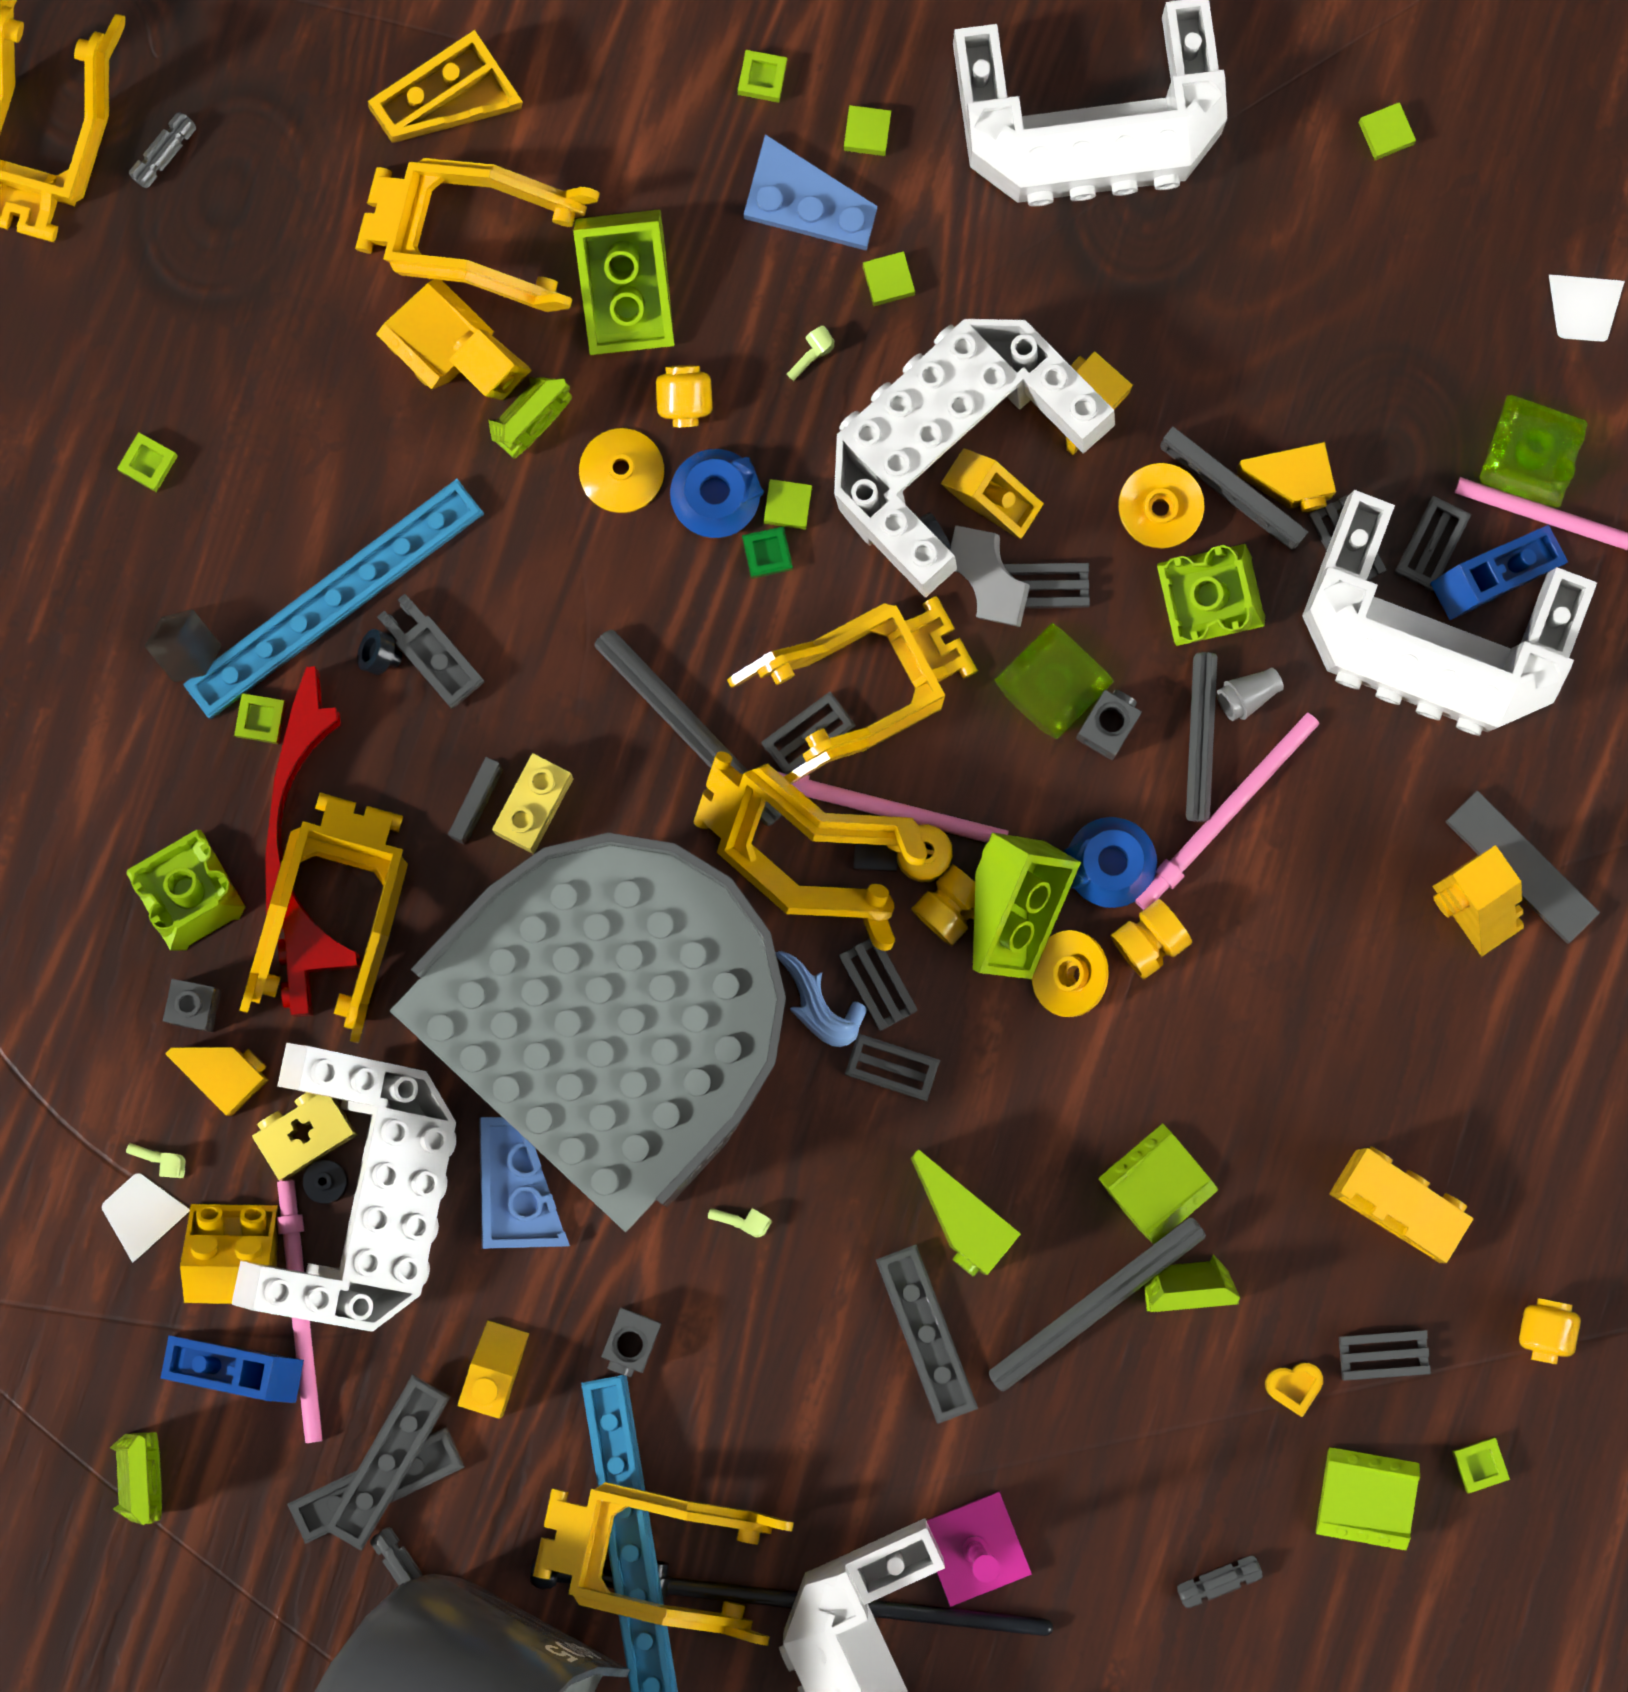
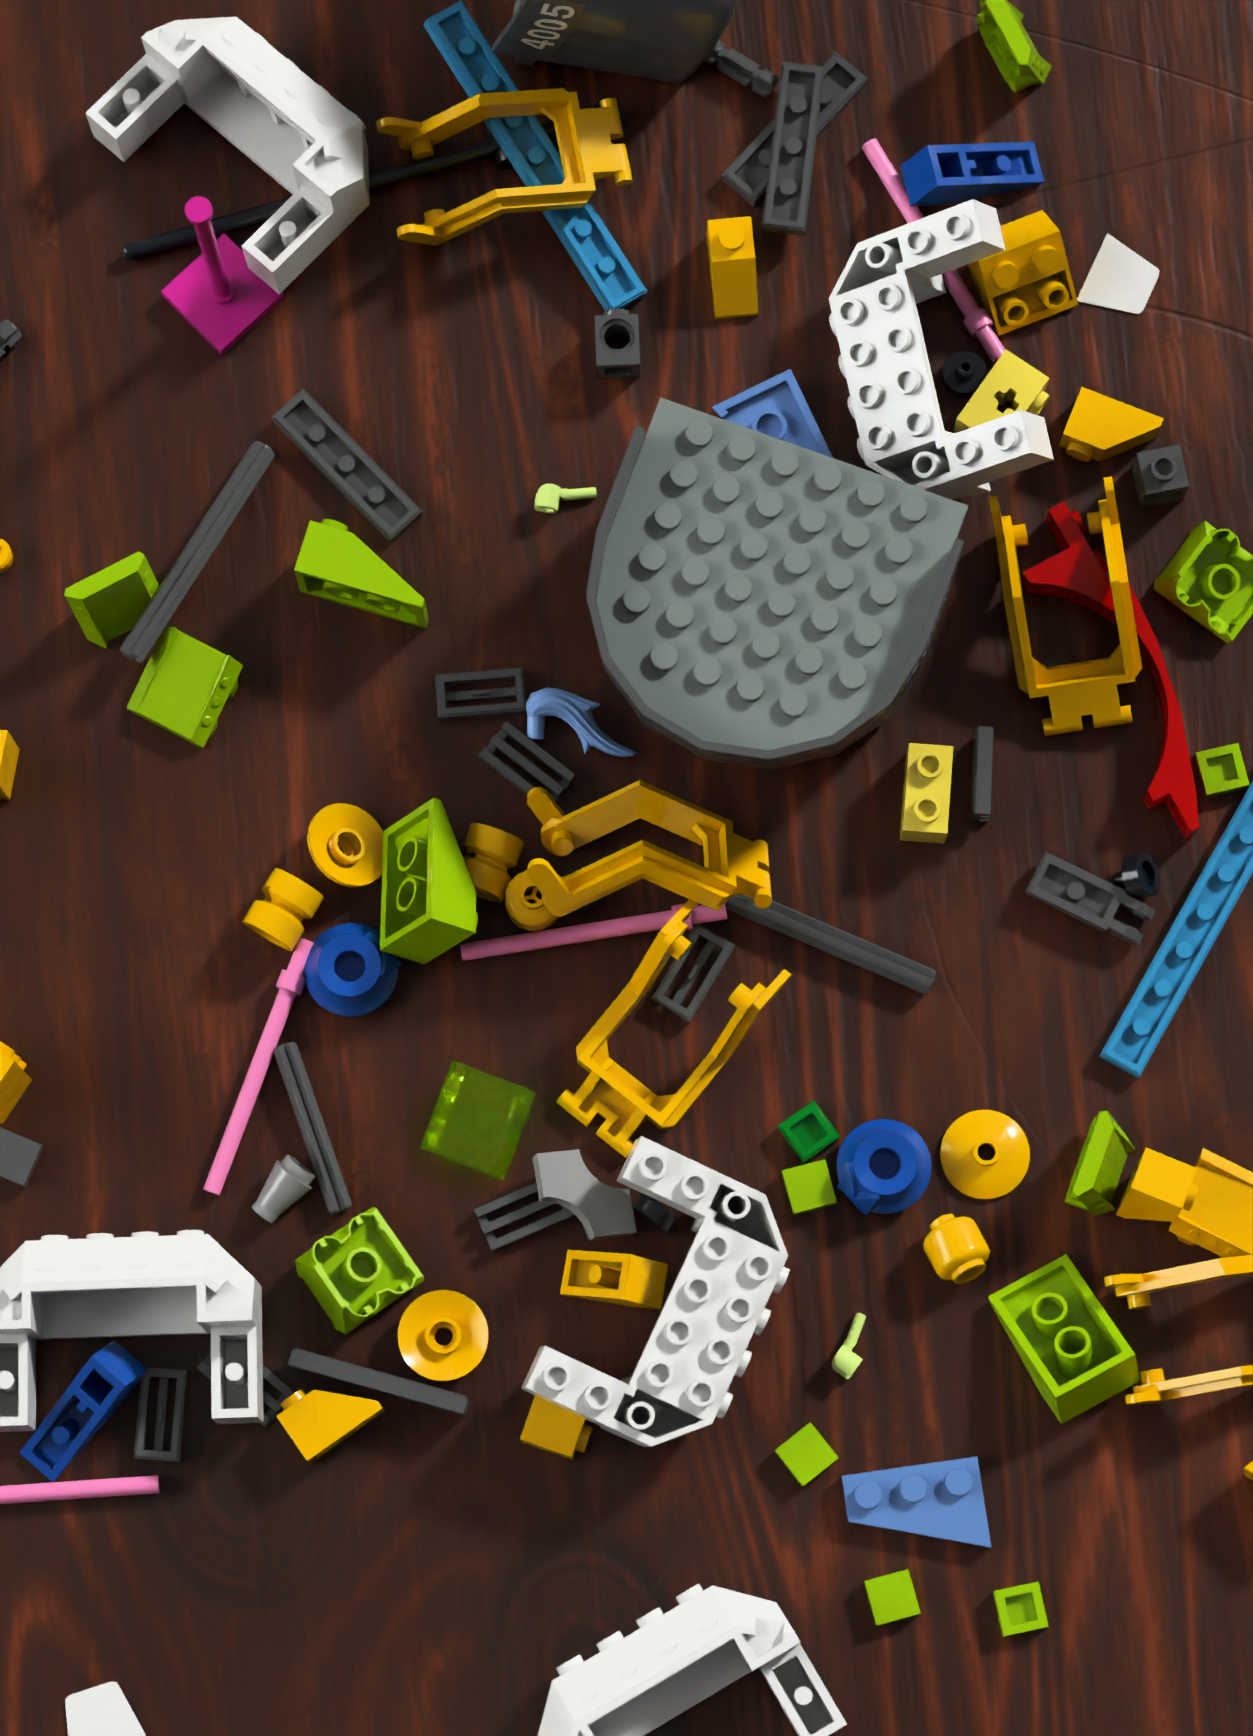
camera: 160 degrees right, 5 degrees down
yellowish green hand [126,1143,186,1178] -> none
dark grey brick [1076,689,1142,760] -> none
clear neon green slope [1480,395,1588,508] -> none

